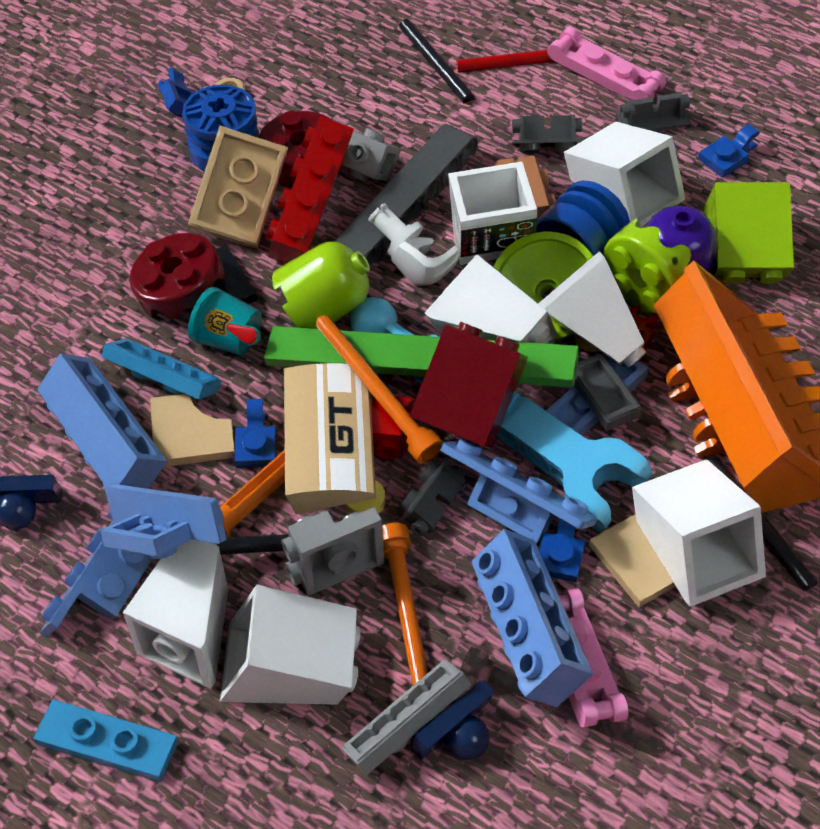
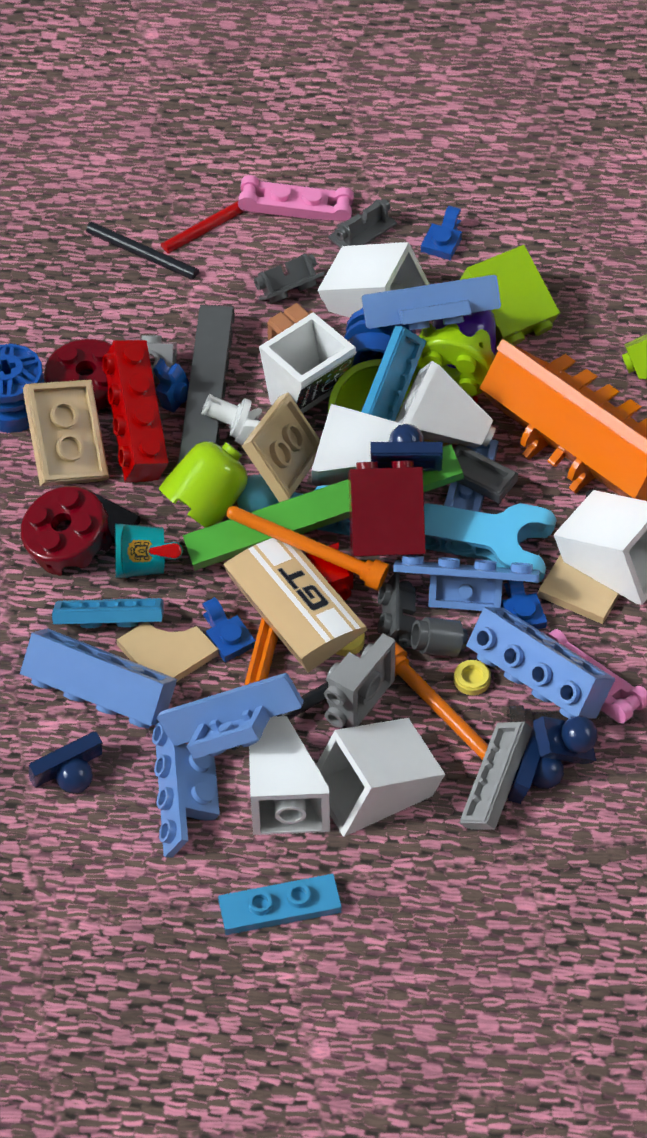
camera: 30 degrees left, 0 degrees up
none -> blue plate [153,358,189,413]
none -> tan tile [242,393,320,502]
none -> dark azure plate [361,326,426,421]
none -> medium blue bracket [362,275,501,330]
none -> dark blue tile [370,424,443,471]
none -> dark grey brick [411,617,468,657]
none -> light yellow tile [454,660,491,695]
none -> dark blue tile [533,716,598,764]

